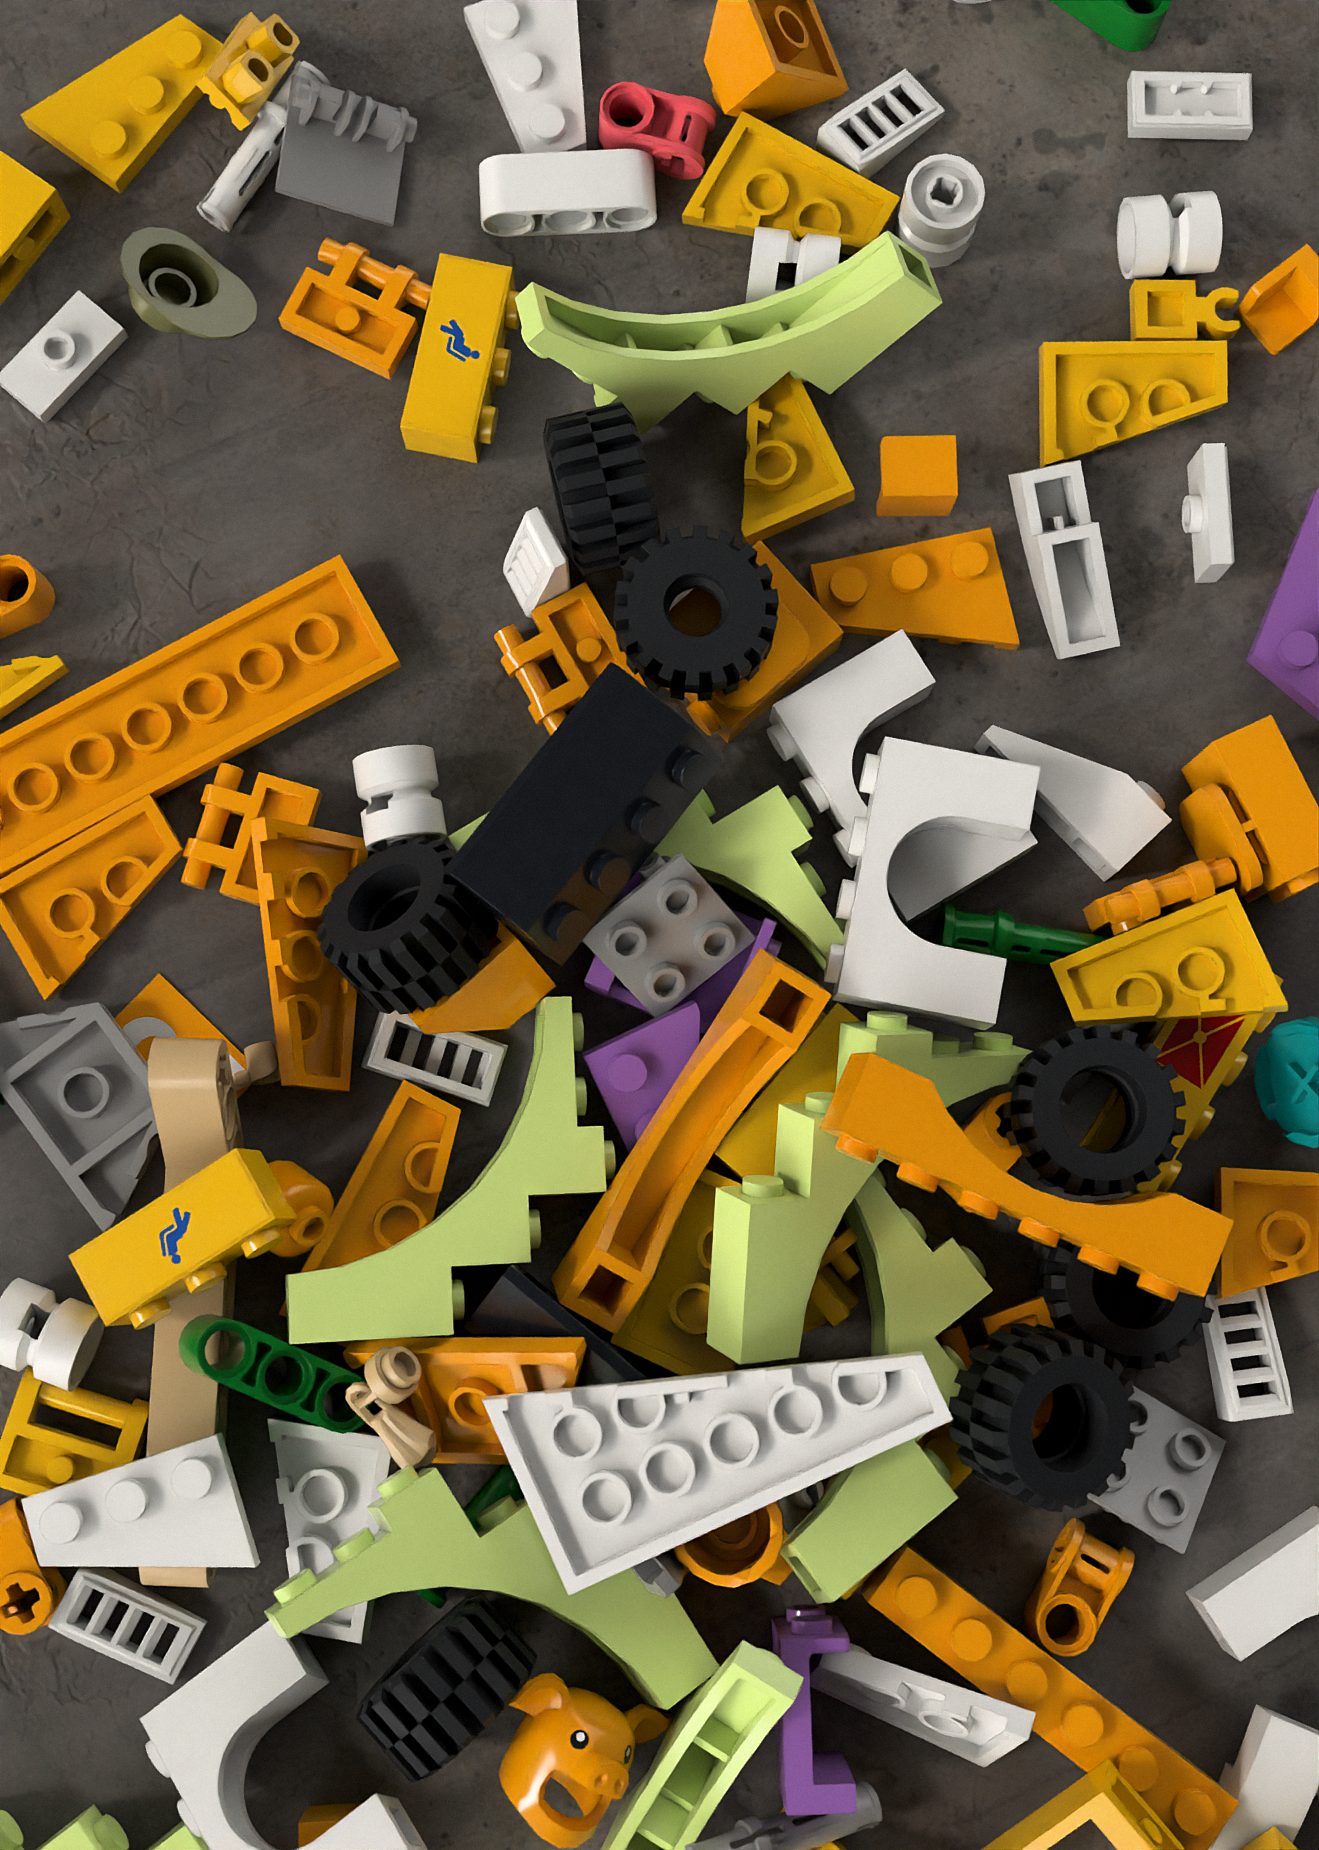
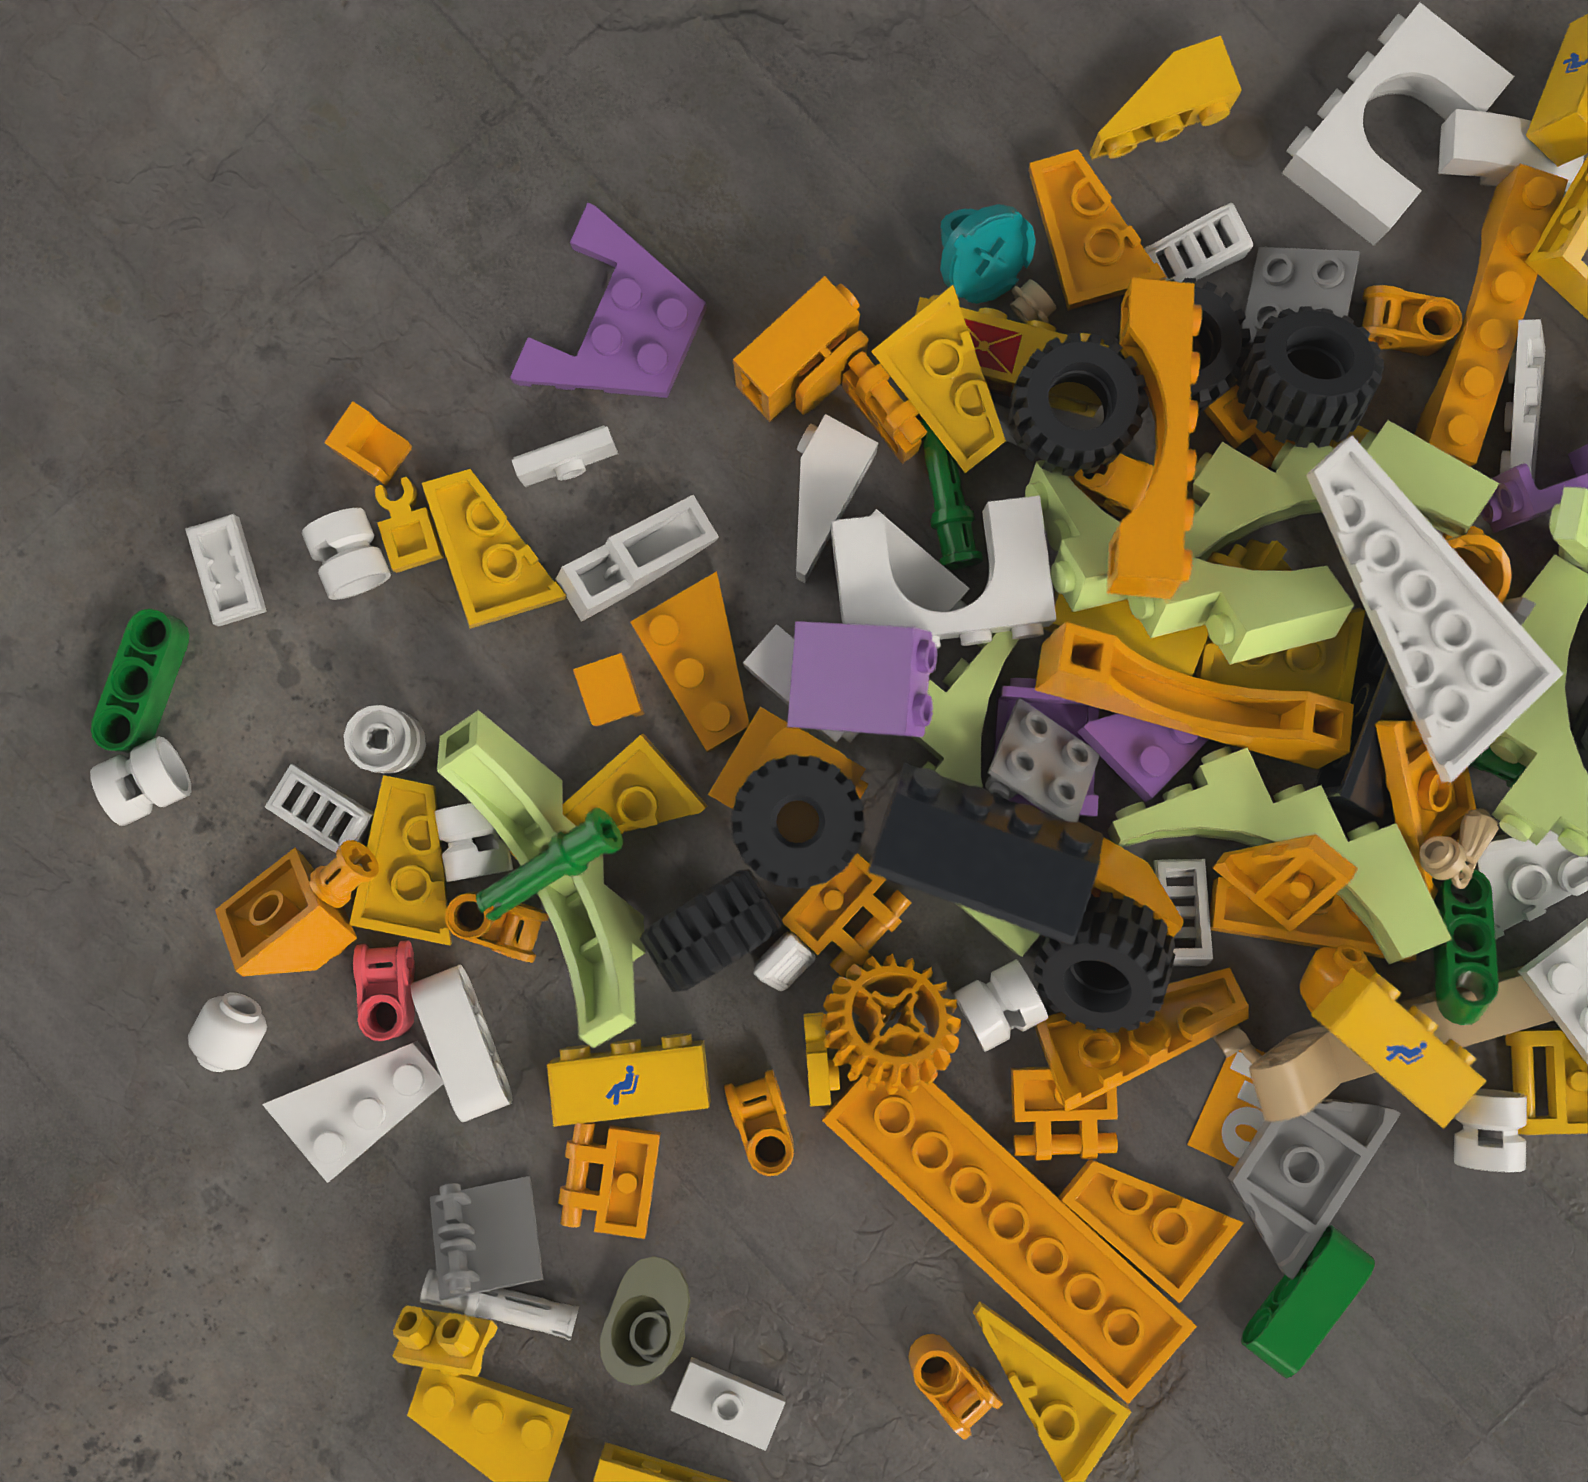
camera: 105 degrees left, 5 degrees up
none -> light orange bush [309,840,379,908]
none -> light orange piece [445,891,549,963]
none -> green pin [476,808,623,921]
none -> light orange piece [724,1069,794,1176]
none -> medium lavender panel [787,622,937,737]
none -> yellow plate [804,1012,840,1106]
none -> light orange gear [821,953,961,1095]
none -> tan plate [1010,279,1056,324]
none -> light orange wing [1213,834,1358,932]

